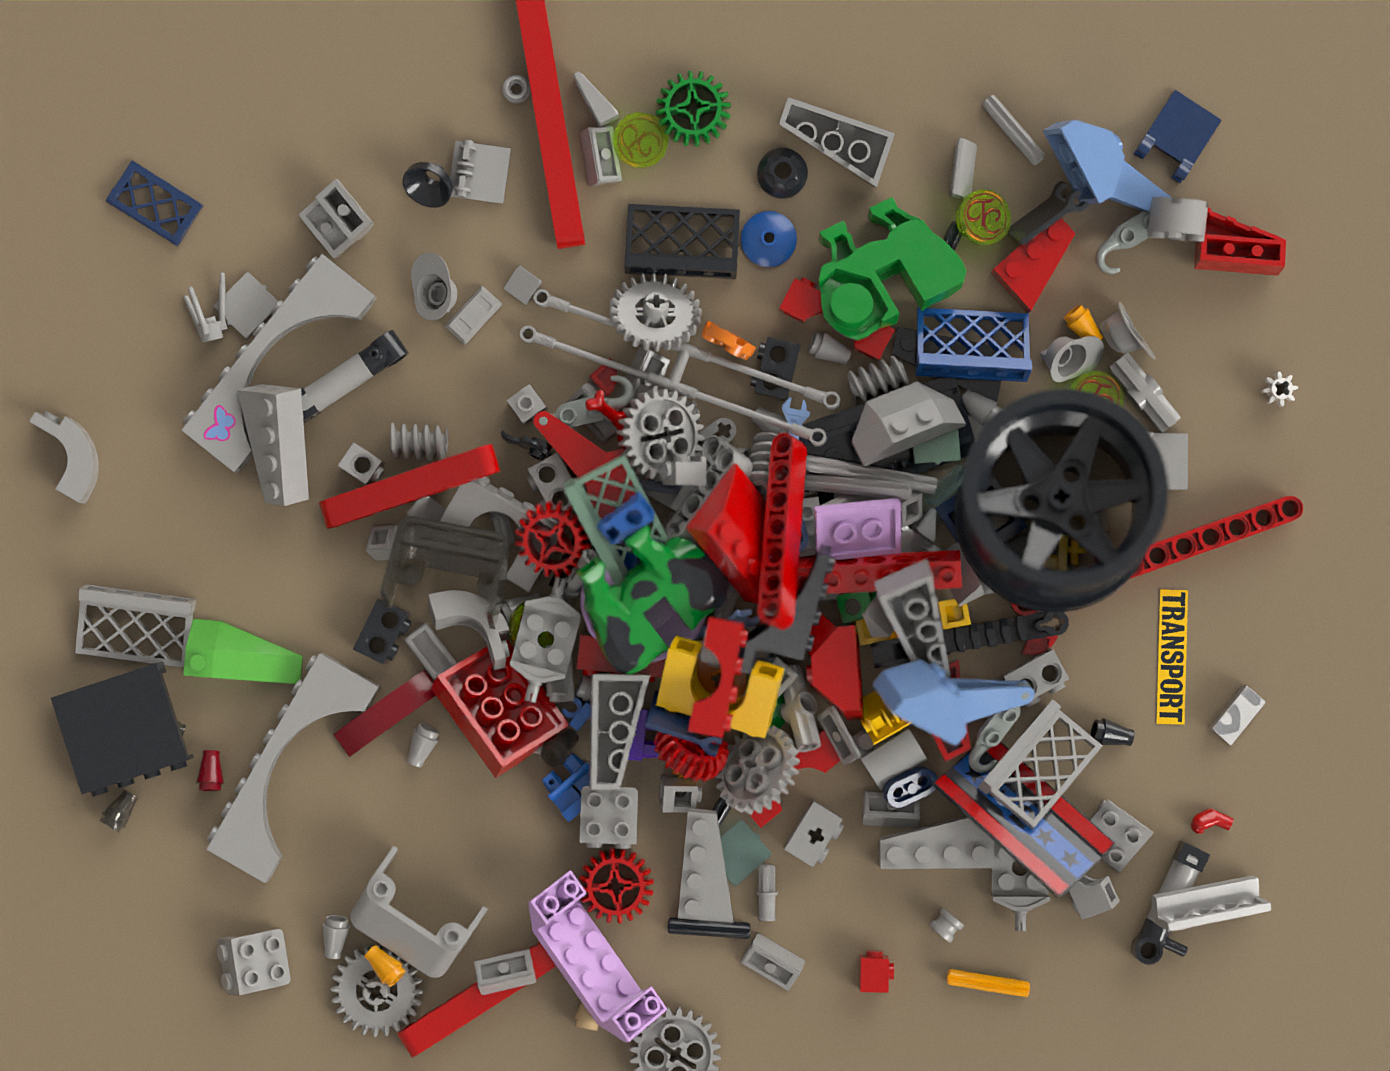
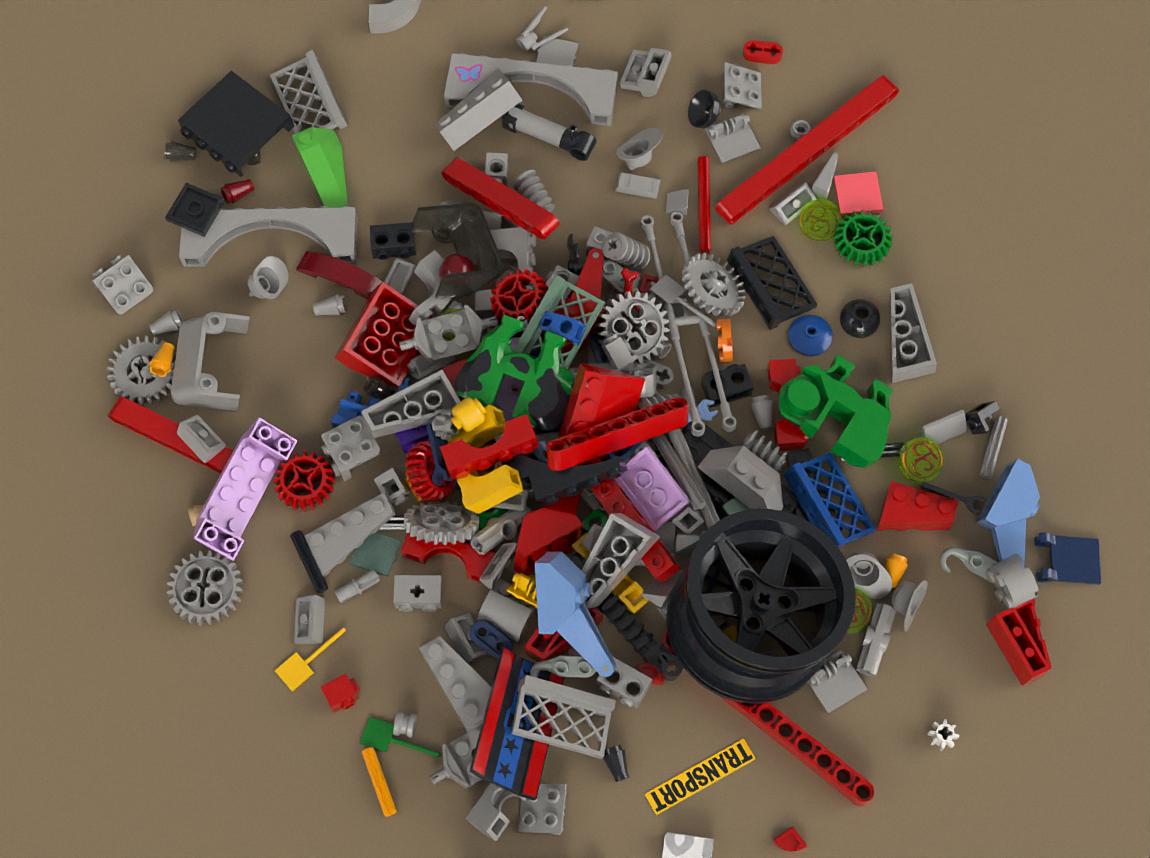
camera: 60 degrees right, 20 degrees down
none -> black tile [165,183,225,237]
none -> light grey piece [248,256,289,299]
none -> yellow piece [275,628,346,692]
none -> green piece [359,717,441,757]
none -> light grey gear [432,410,460,440]
none -> dark red hair [439,254,475,286]
none -> yellow head [451,397,486,432]
none -> light grey piece [603,233,650,271]
none -> light grey piece [649,275,716,327]
none -> red axle [697,156,711,254]
none -> light grey hinge [722,62,762,110]
none -> red beam [743,40,783,64]
none -> red tile [773,826,807,852]
none -> coral tile [833,171,883,217]
none -> black bracket [965,401,1000,435]

